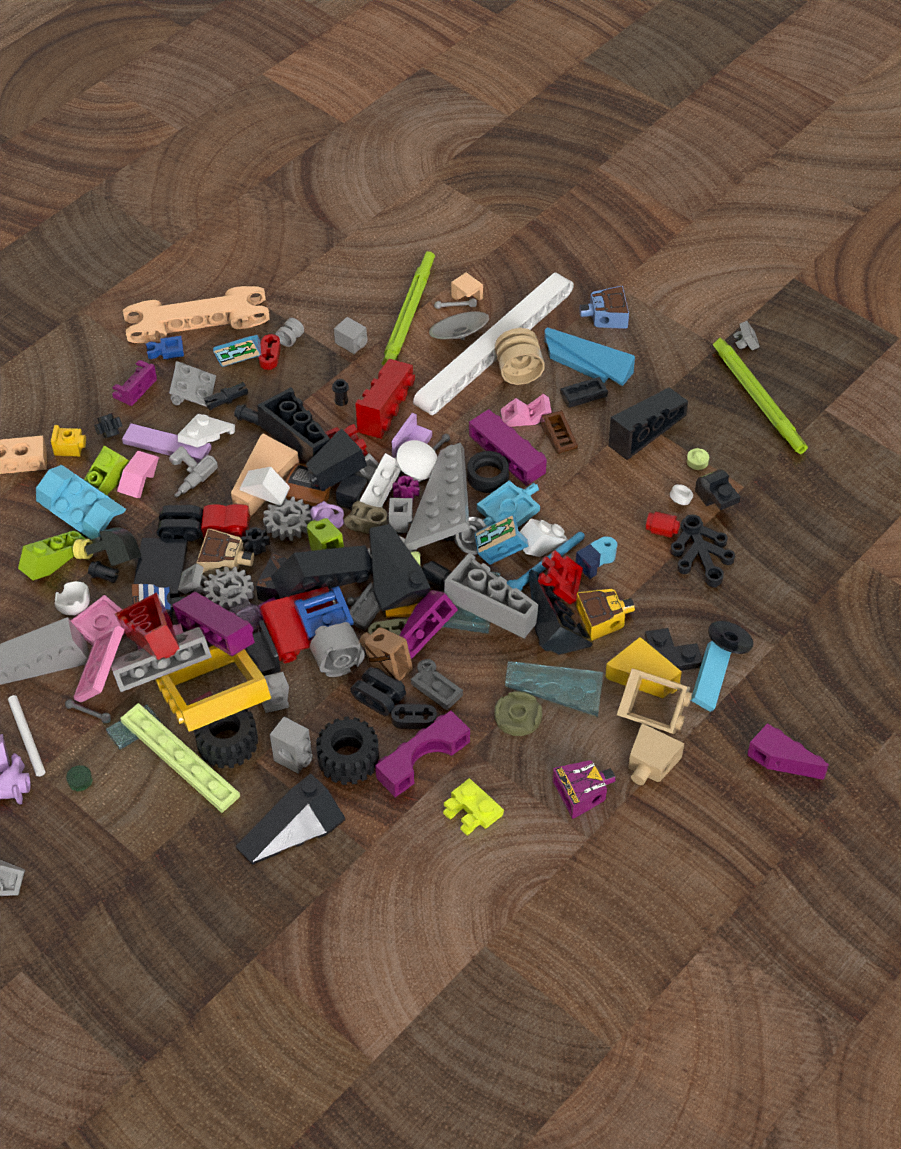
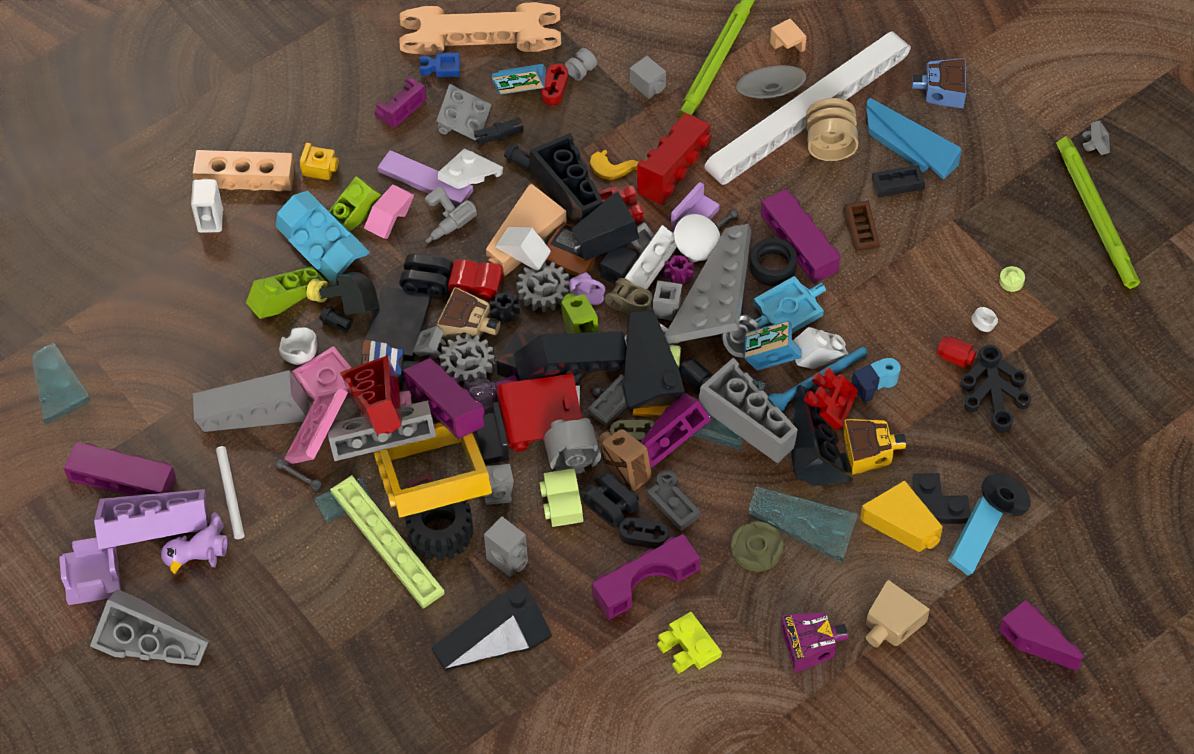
camera: 10 degrees right, 5 degrees up
clear green tile [66,765,92,791] -> none
black gear [94,413,123,439] -> none
blue plate [294,586,354,640] -> none
black tyre [316,717,379,785] -> none
black pin [332,379,349,406] -> none
light grey hinge [434,298,477,309] -> none
bright pink slope [501,394,552,427] -> none
black wedge [608,387,688,460] -> none
tan window [617,669,692,734] -> none
black brick [695,469,740,510] -> none
none -> yellowish green brick [540,468,583,527]
none -> yellow piece [589,150,639,180]

